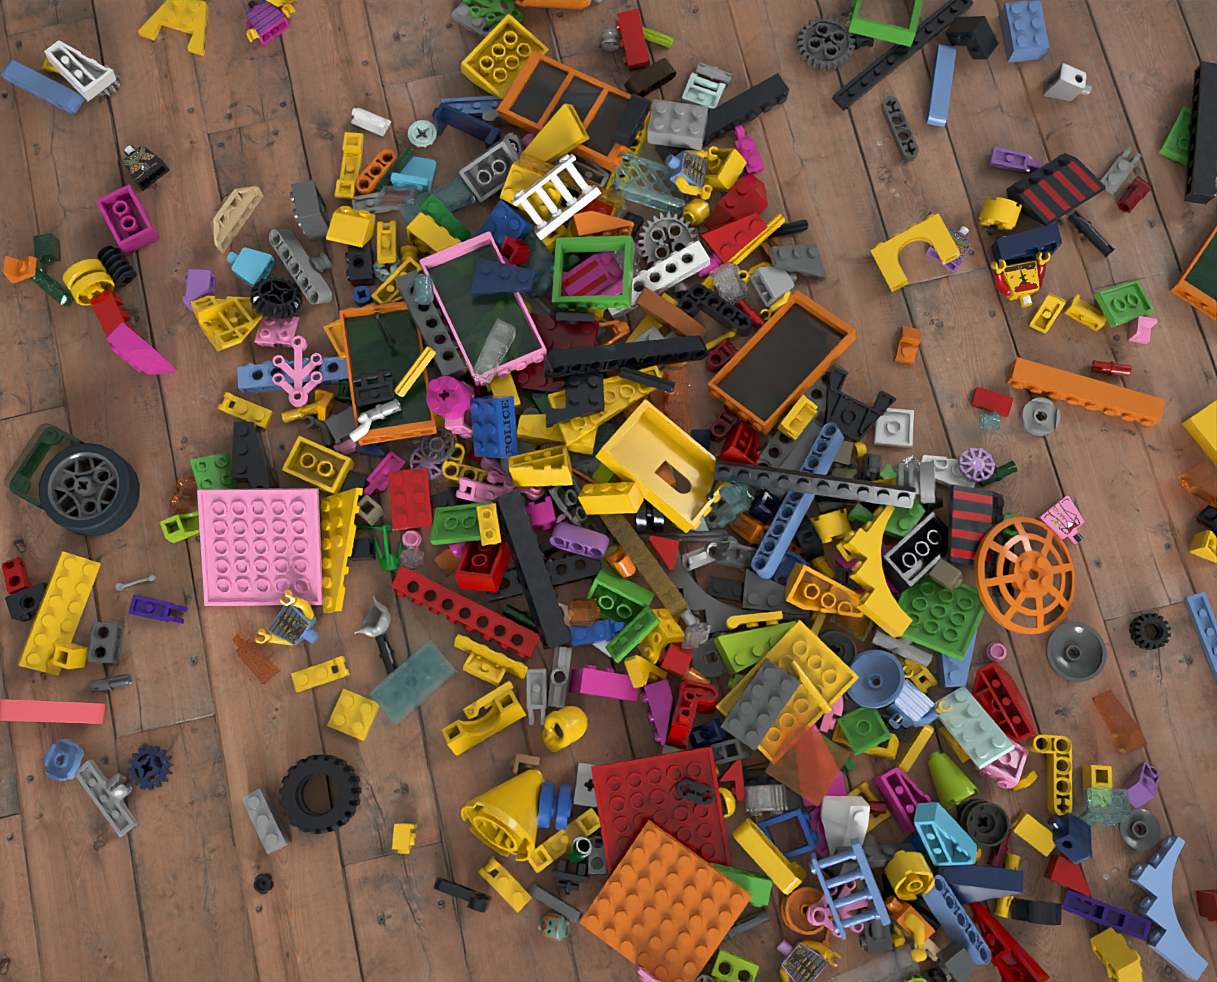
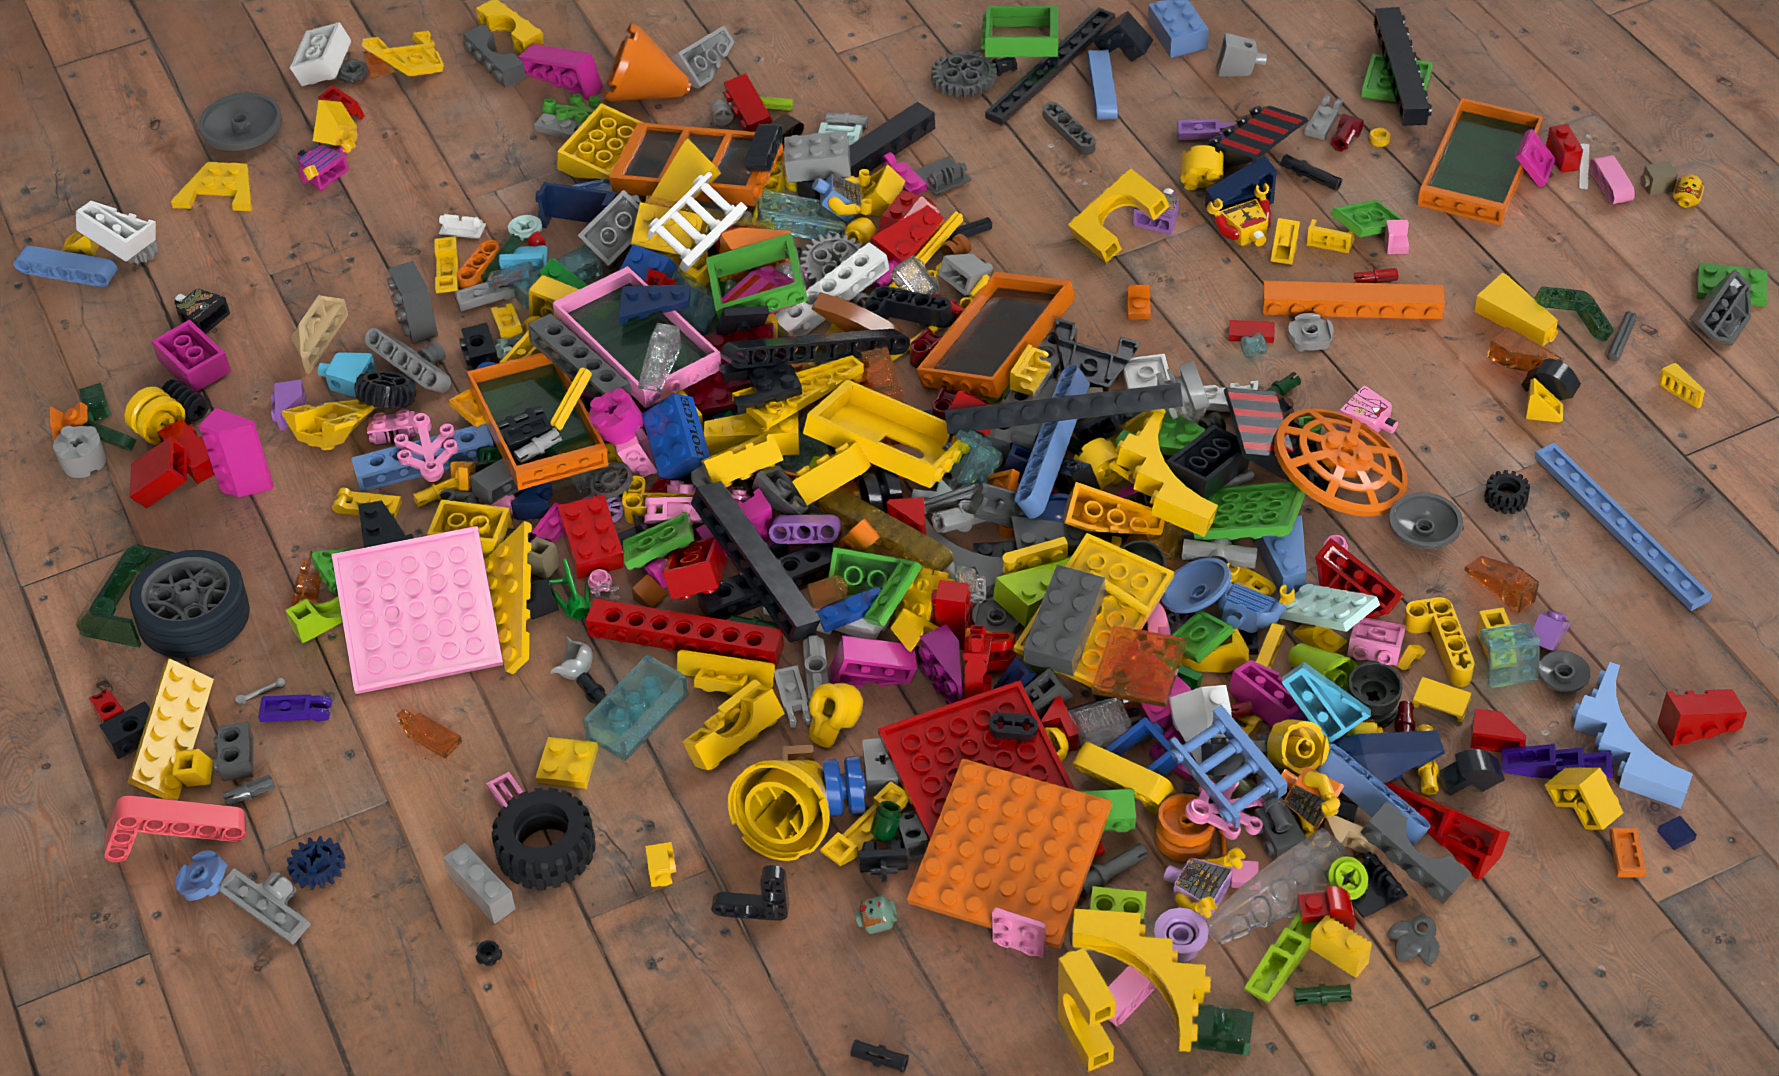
camera: 10 degrees left, 30 degrees down
torso [255,590,320,645] -> none
yellow plate [291,656,350,693] -> none
yellow slope [326,206,375,247] -> none
white arm [349,413,372,442] -> none
black hinge [373,312,396,346] -> none
clear light blue brick [413,274,434,305] -> none
yellow hinge [476,503,502,546] -> none
yellow plate [478,856,532,913] -> none
dark grey beam [527,882,583,923] -> none
black axle [619,366,675,393] -> none
dark grey wing [768,245,826,281] -> none
dark tan brick [929,558,963,592] -> none
lavender wheel [958,448,995,482] -> none
dark blue torso [1047,813,1092,865] -> none
none -> light grey brick [53,426,107,478]
none -> red brick [129,436,188,508]
none -> bright pink tile [486,772,523,808]
none -> red hinge [528,231,546,246]
none -> dark grey hinge [914,156,971,195]
none -> bright pink tile [1231,861,1259,889]
none -> yellow tile [1369,128,1390,147]

